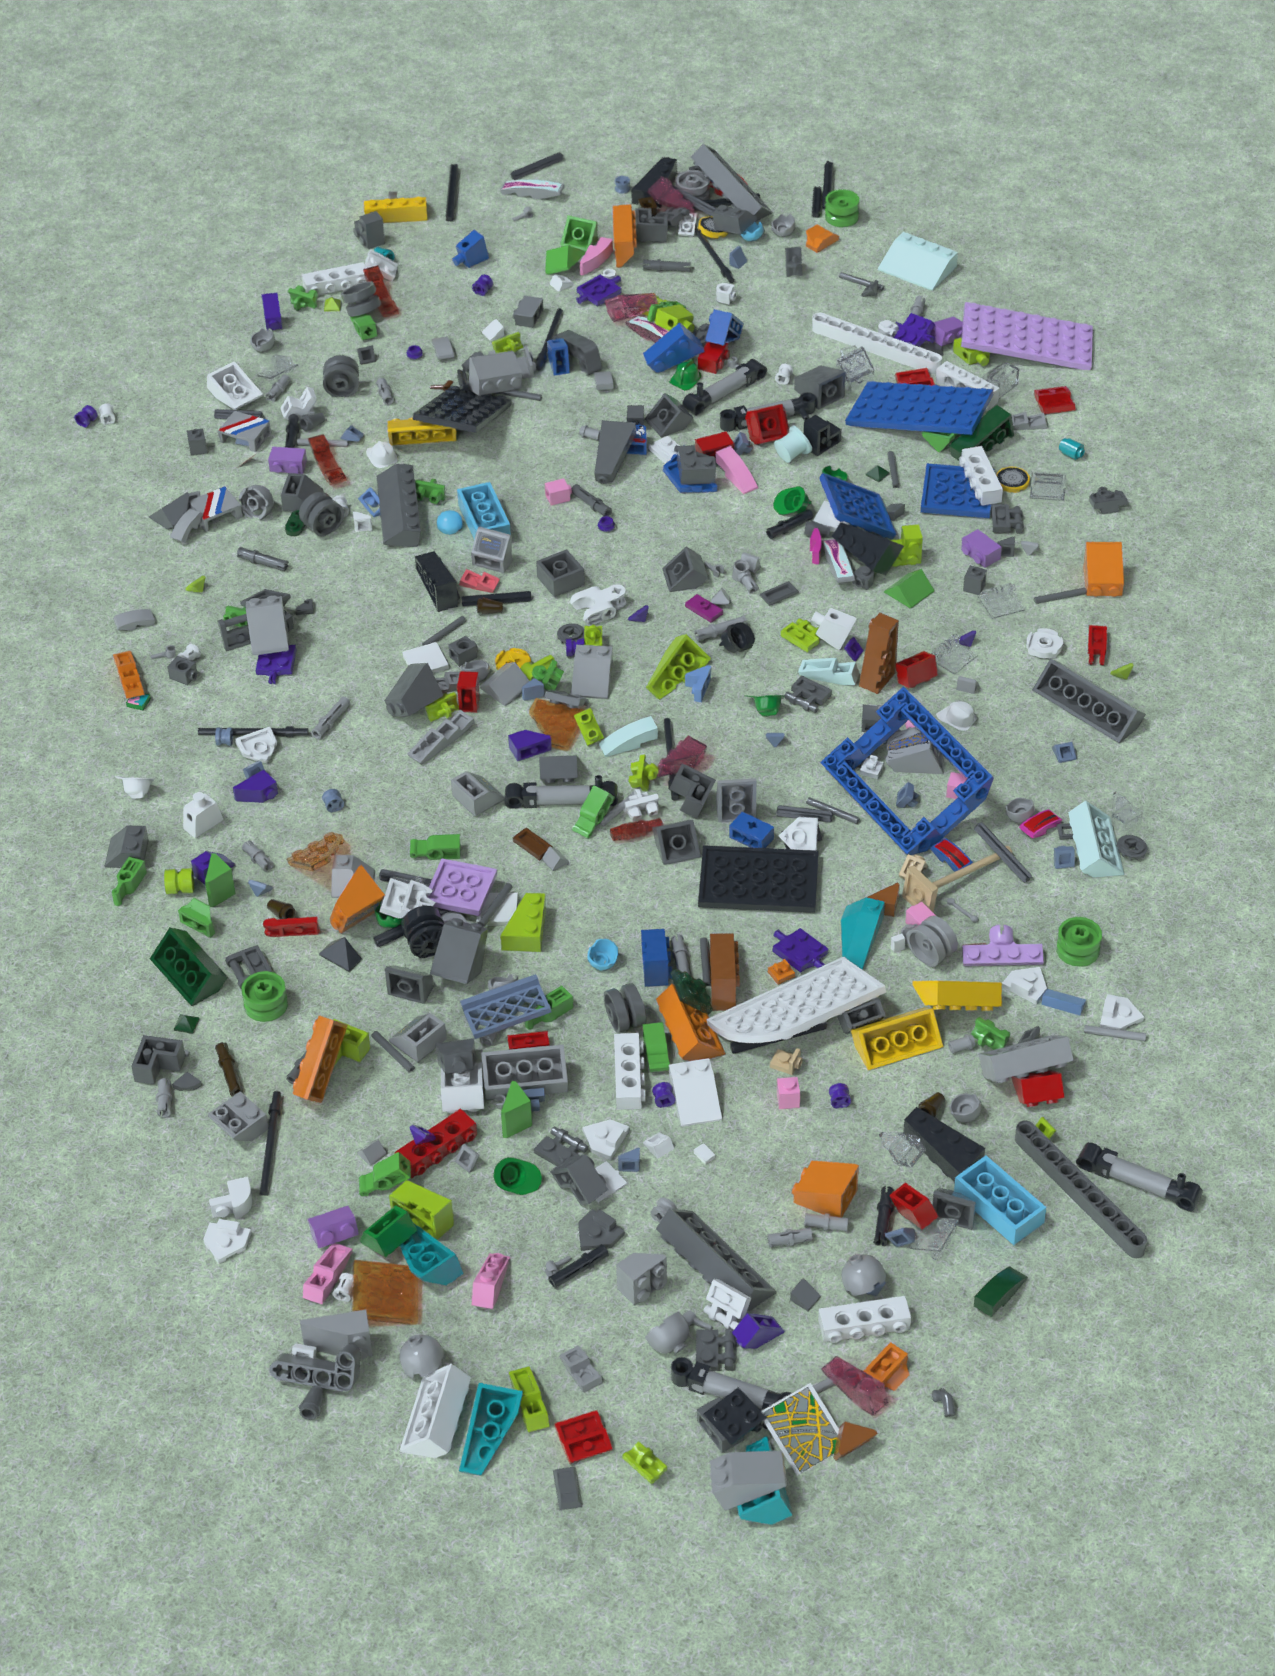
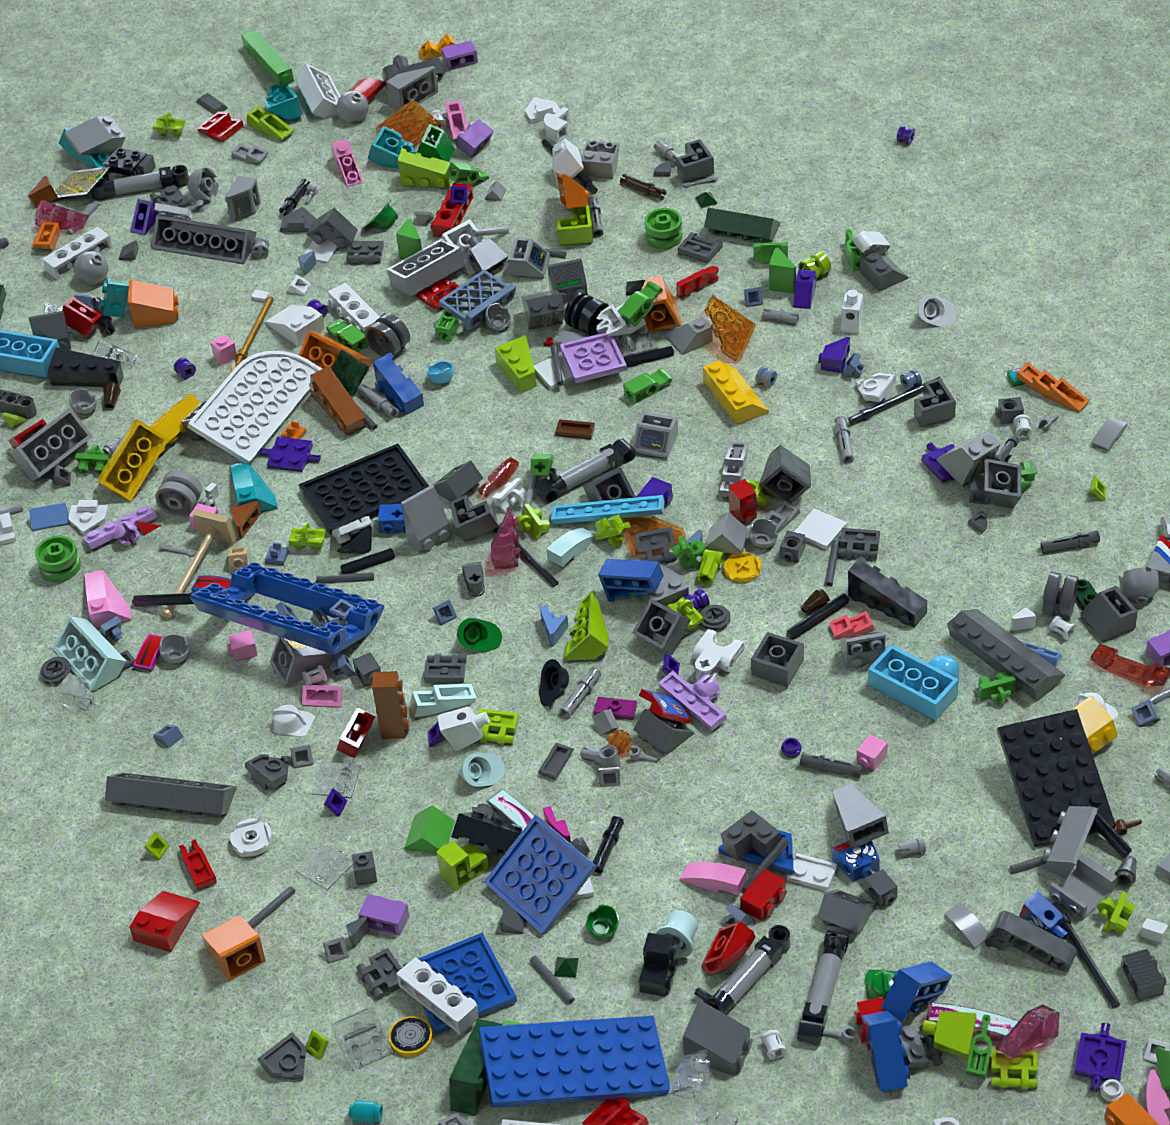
camera: 150 degrees right, 0 degrees up
dark brown cone [267,899,295,919] -> none
light grey slope [542,847,569,871] -> none
white plate [583,1119,629,1161] -> none
light grey pin [767,1227,812,1248] -> none
green piece [773,486,812,515] -> none
none -> bright pink wedge [84,570,132,629]
none -> teal bracket [99,278,129,318]
none -> red slope [129,891,200,952]
none -> pearl gold bar [235,296,274,367]
none -> bright green brick [241,29,294,87]
none -> dark grey plate [245,754,290,790]
none -> sand blue tile [265,542,289,565]
none -> lime hips [288,523,326,550]
none -> lime slope [305,1029,329,1060]
none -> black axle [313,607,330,627]
none -> sand blue slope [329,599,357,620]
none -> slope [349,78,385,102]
none -> light orange slope [418,33,455,61]
none -> medium lavender brick [441,40,478,70]
none -> light aqua piece [458,753,505,787]
none -> dark grey piece [462,561,485,597]
none -> light grey bar [471,227,509,237]
none -> medium azure plate [551,495,664,525]
none -> white slope [553,138,584,186]
none -> blue wedge [598,559,664,602]
none -> clear orange gear [607,730,632,755]
none -> bright green piece [618,281,663,327]
none -> dark grey brick [632,598,691,654]
none -> slope [639,688,690,724]
none -> lavender plate [658,671,727,731]
none -> yellow slope [703,361,769,425]
none -> dark grey plate [838,528,880,561]
none -> white beam [853,231,891,255]
none -> dark grey brick [914,378,956,427]

